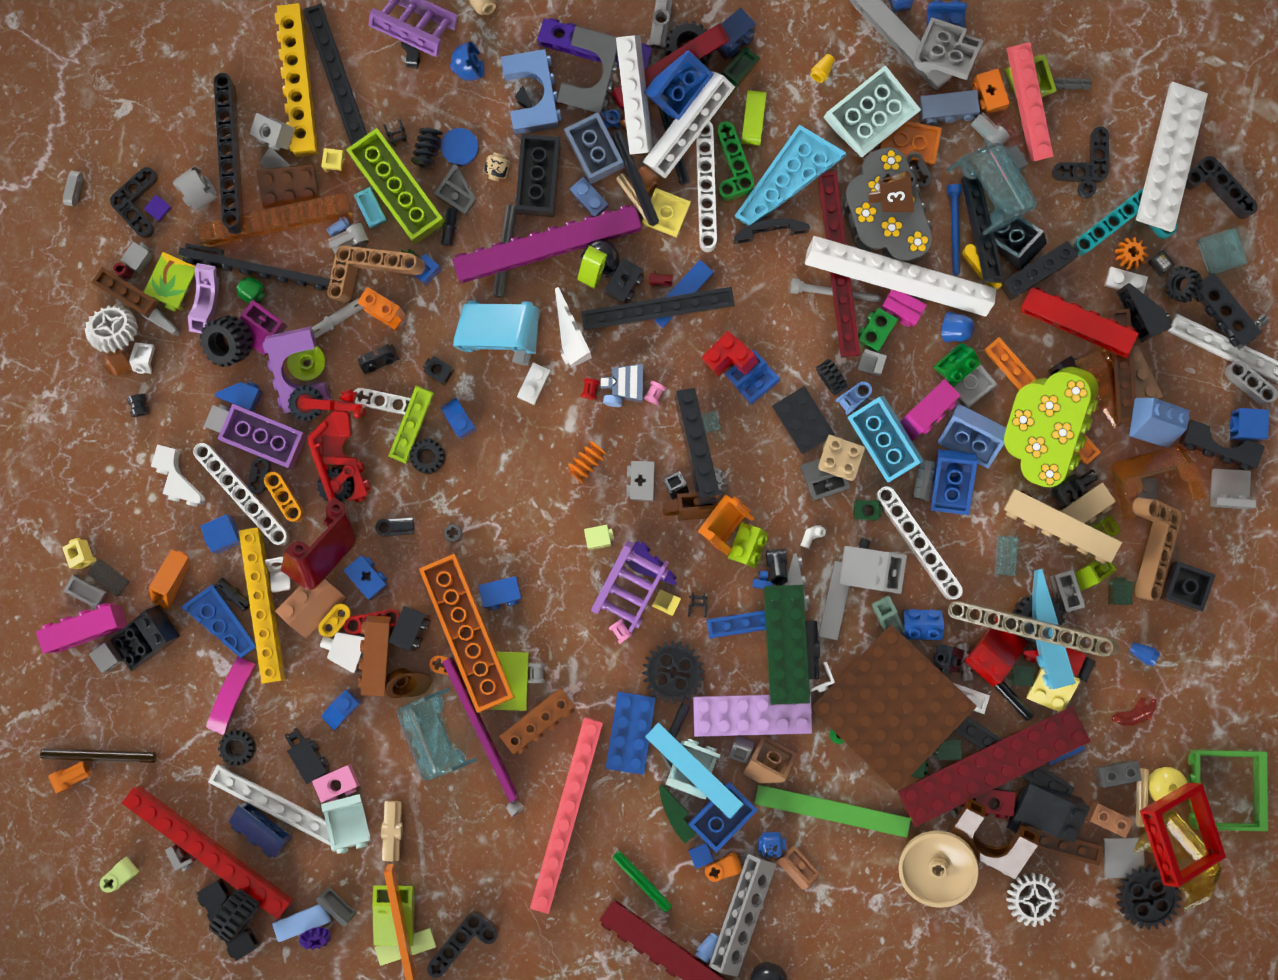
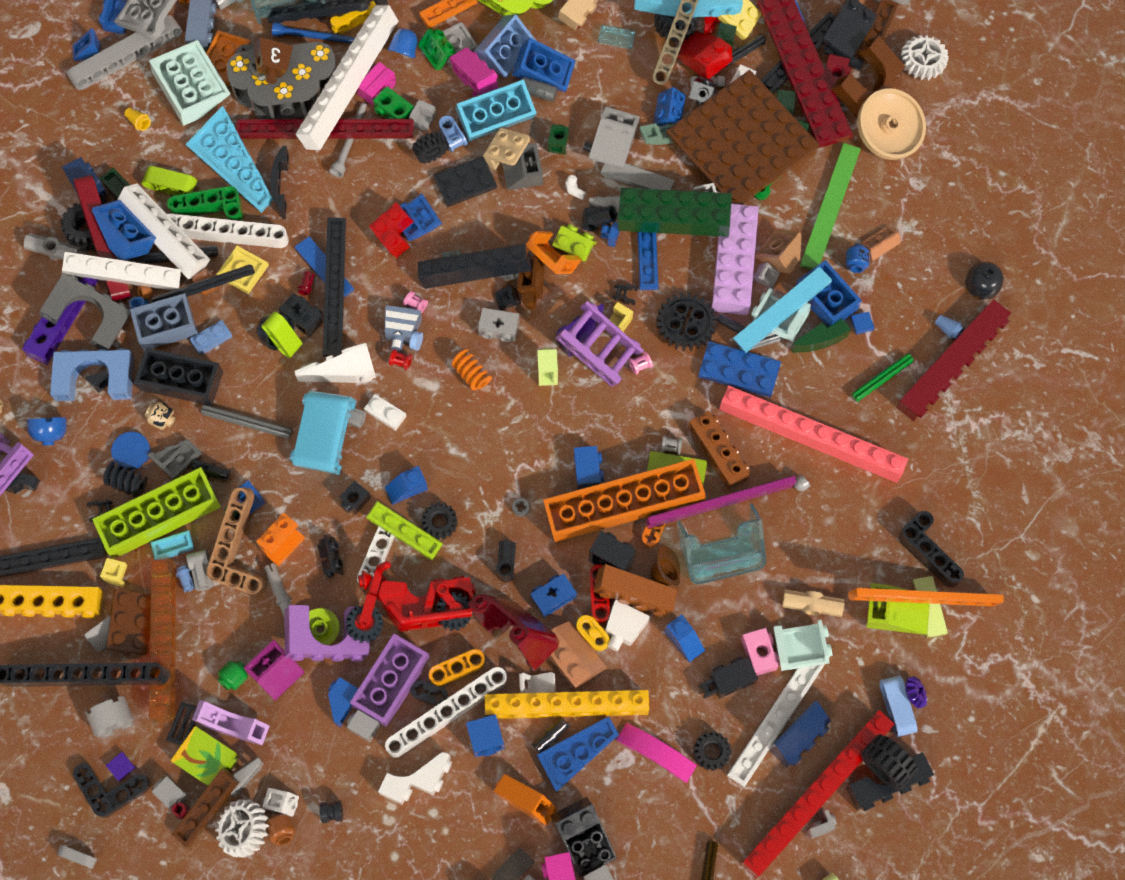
camera: 90 degrees left, 15 degrees down
black plate [178,247,330,291] -> none
black tyre [199,315,253,367] -> none
light grey brick [249,113,295,151] -> none
dark grey tile [316,887,357,927] -> none
magenta brick [452,205,642,284] -> none
tan axle [617,173,646,220] -> none
orange piece [705,852,743,882] -> none
light grey brick [709,854,777,977] -> none
white beam [876,487,963,600] -> none

